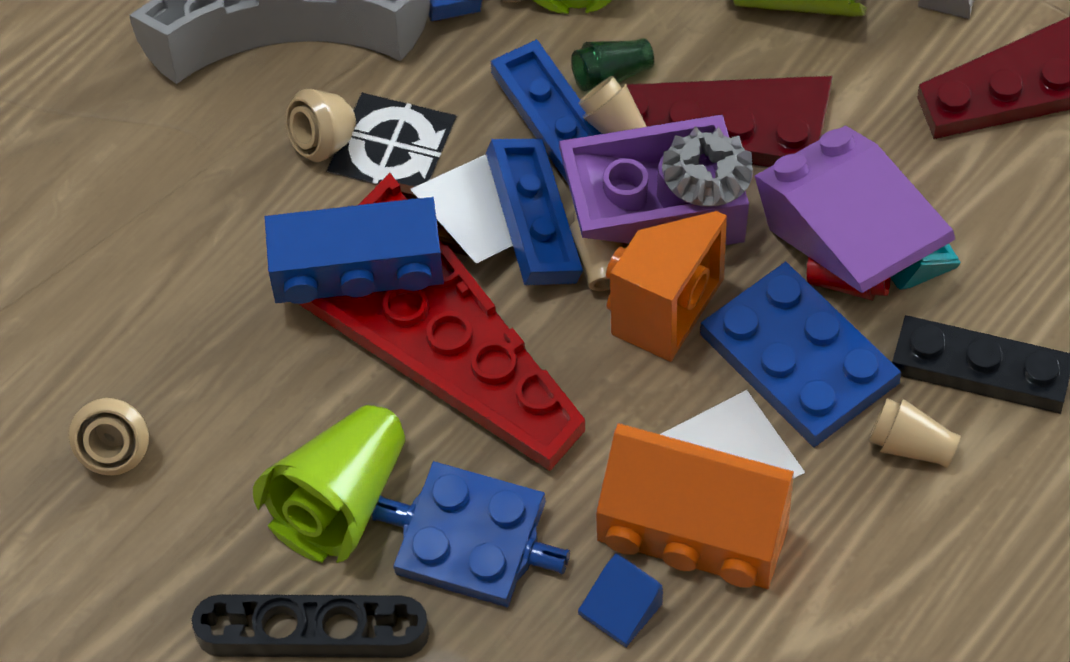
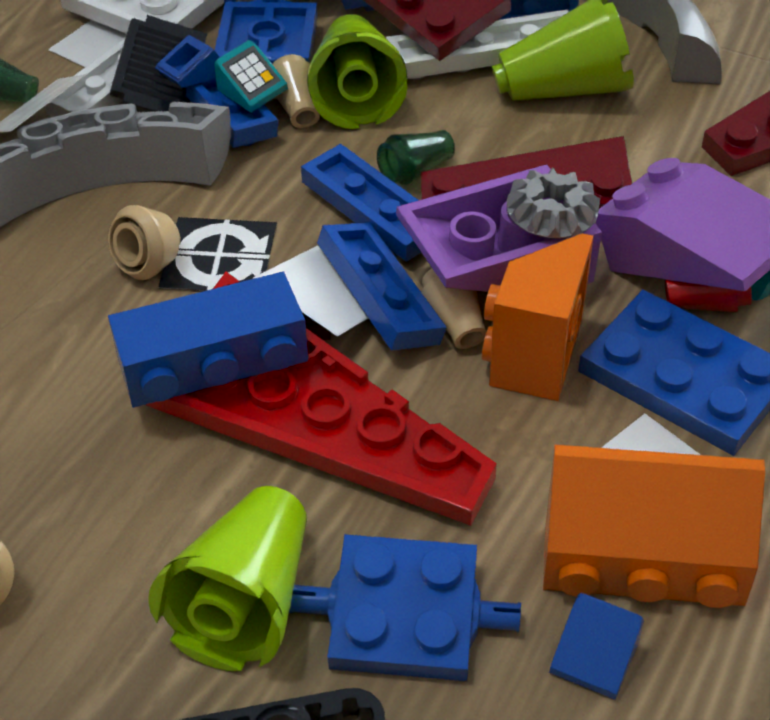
camera: 15 degrees left, 10 degrees down
tan cone [578,76,647,134] -> none

